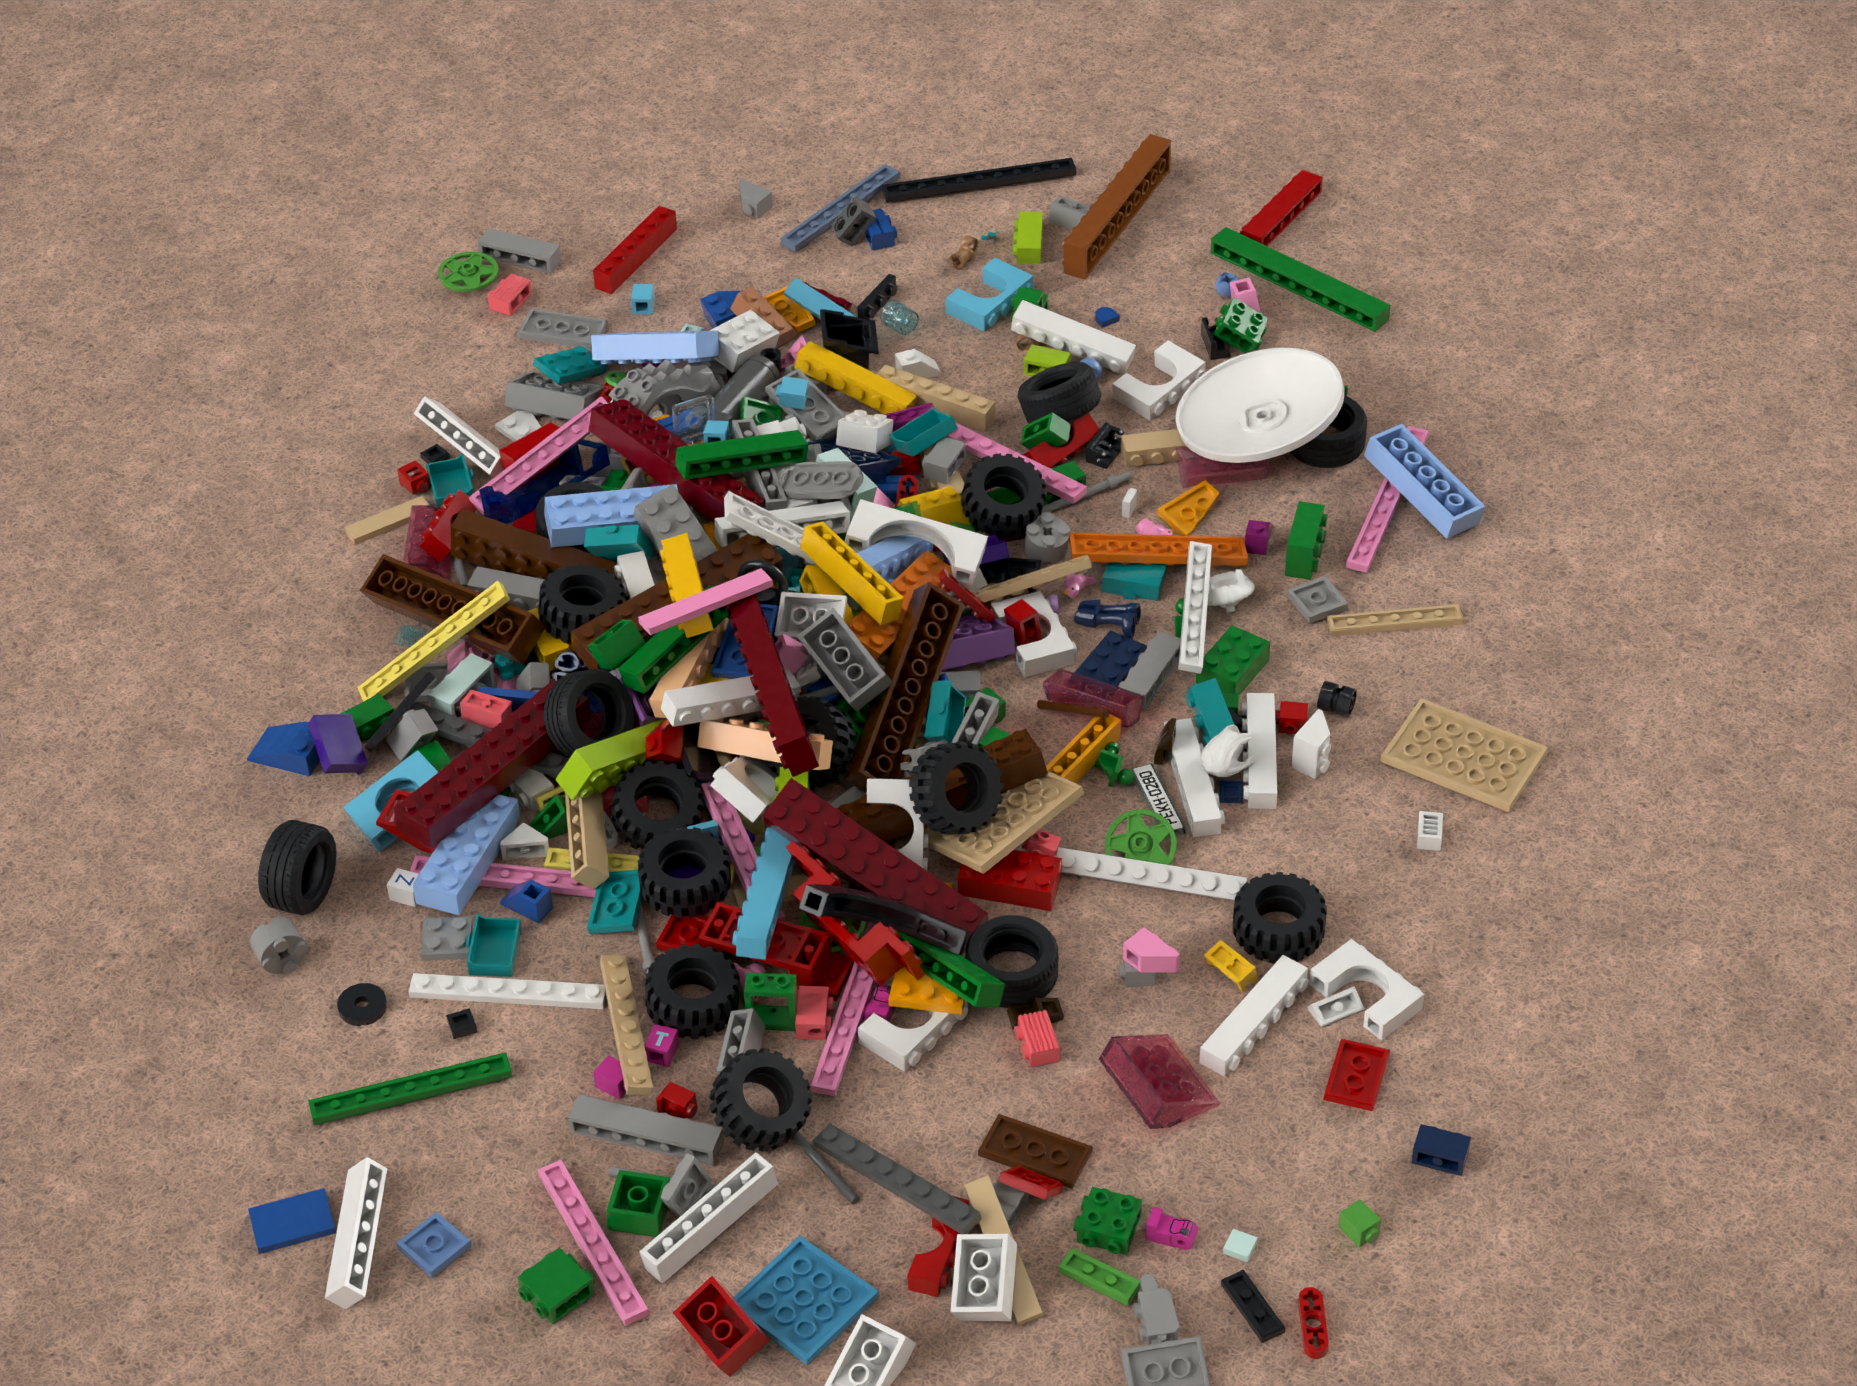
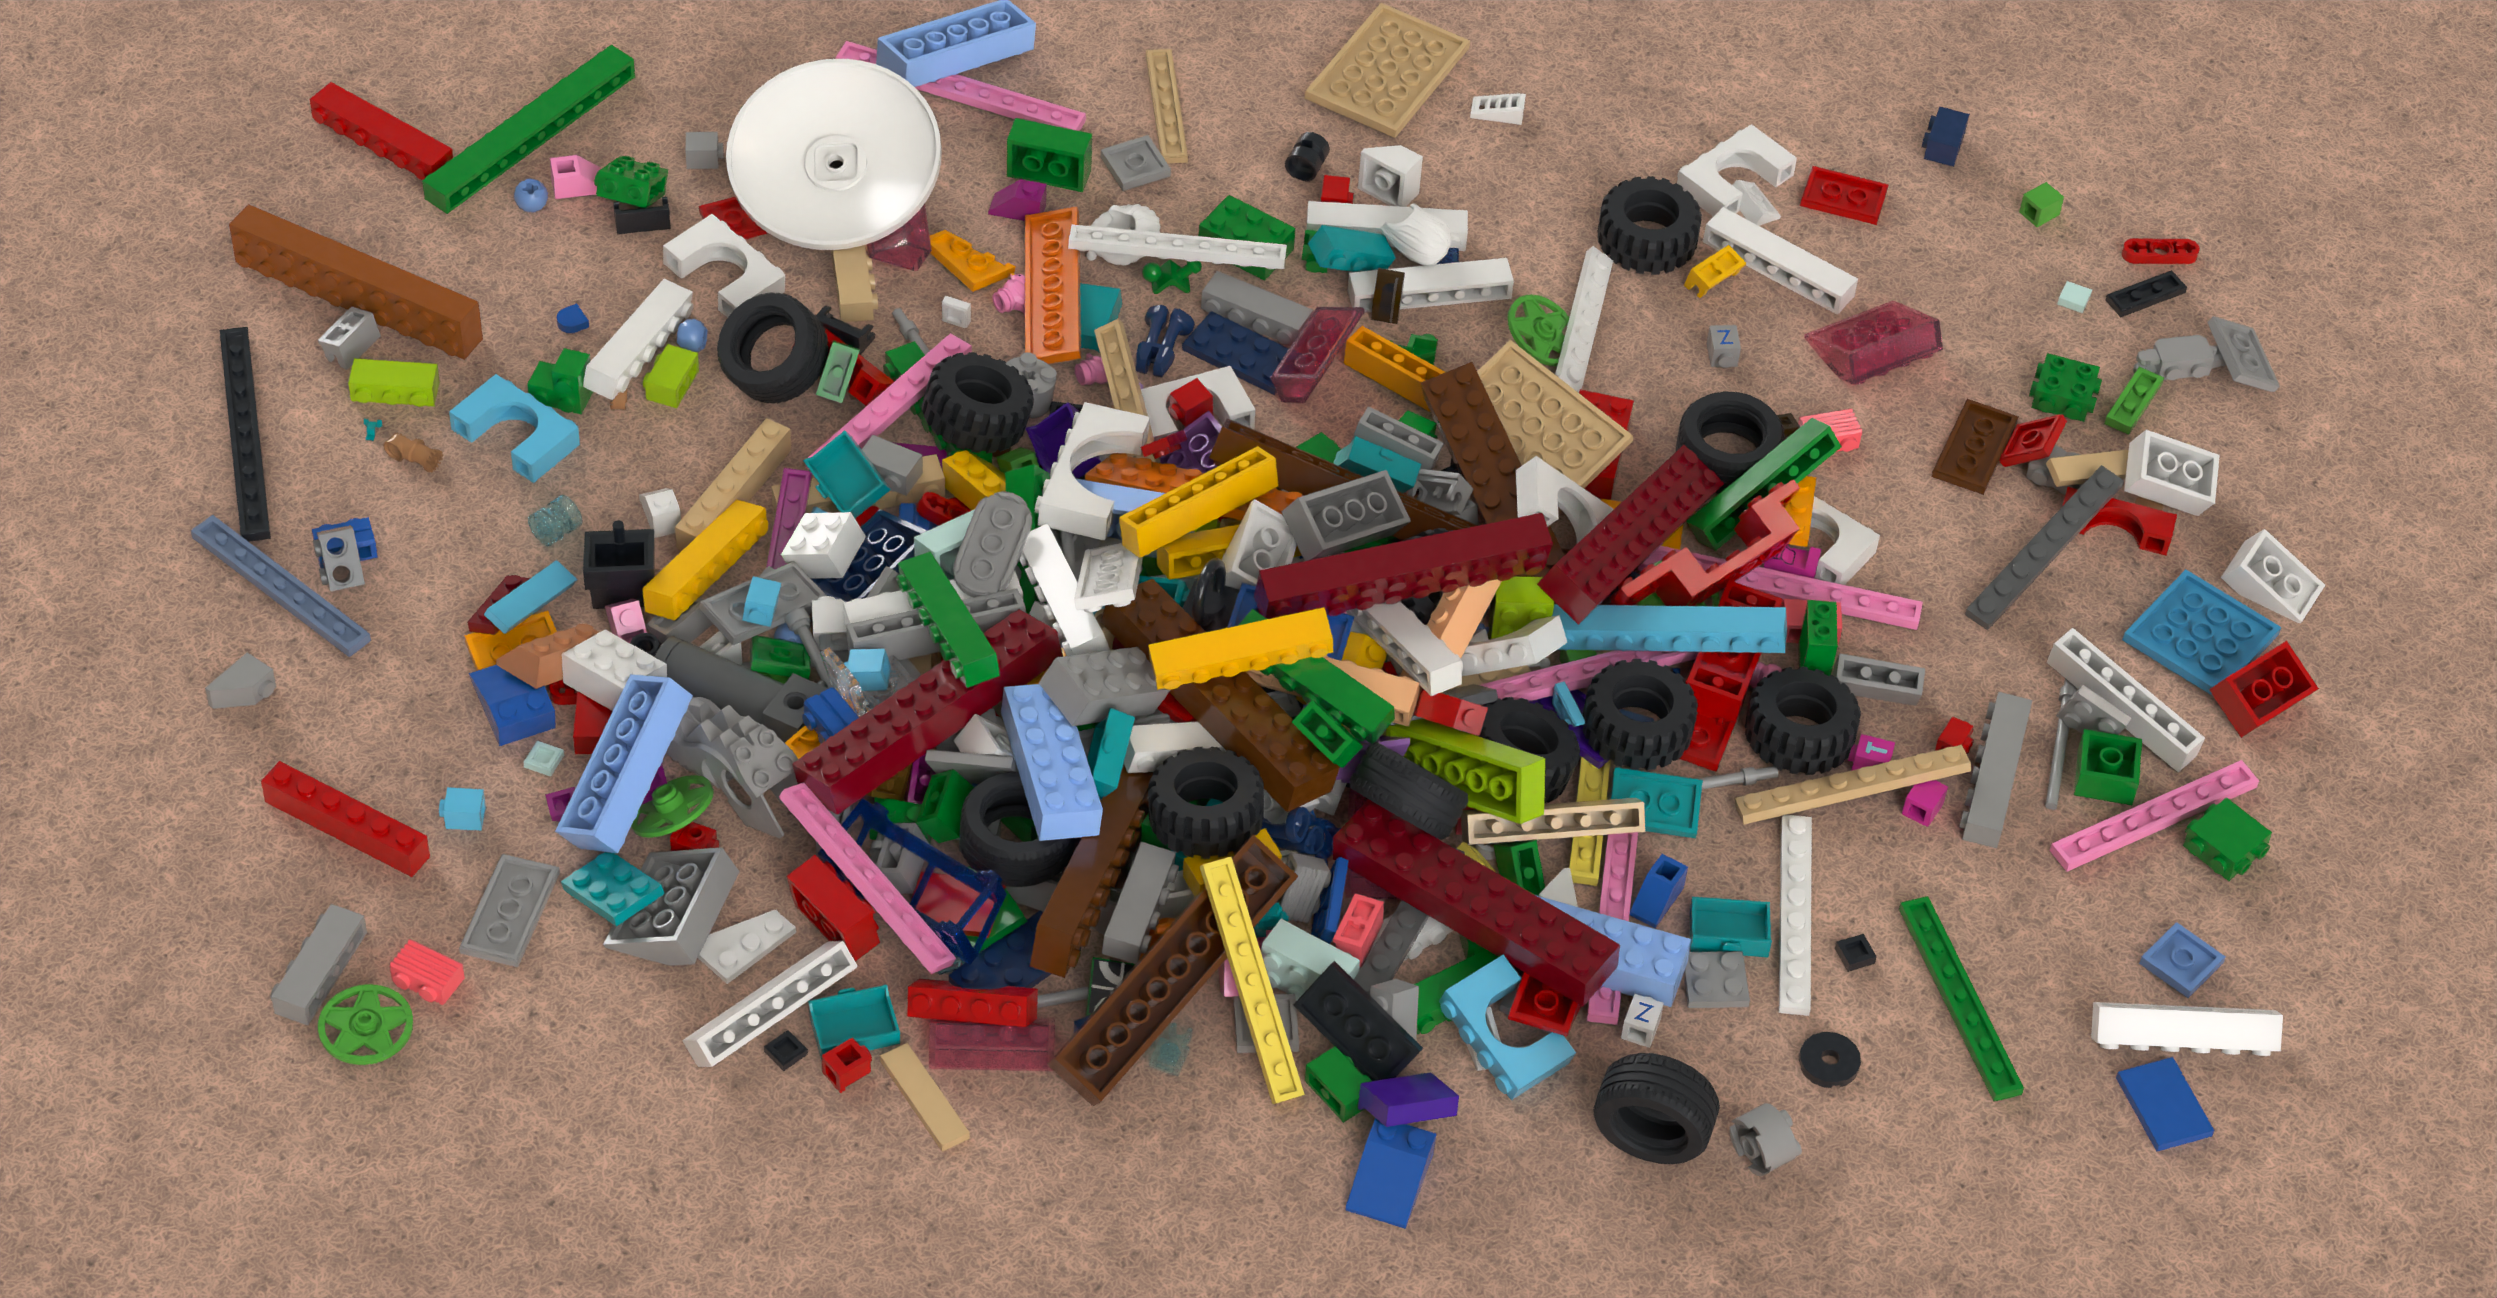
camera: 95 degrees left, 5 degrees up
bright pink tile [638,569,773,635] -> none
black tyre [710,1048,812,1151] -> none
dark grey bar [792,1131,860,1205] -> none
black arch [799,884,970,955] -> none
black plate [857,274,898,319] -> none
black tyre [909,742,1003,834] -> none
reddish brown bar [1037,700,1110,718] -> none
bright pink slope [1123,928,1180,973] -> none
tile [1130,763,1186,838] -> none
dark pink leg [1146,1206,1199,1250] -> none

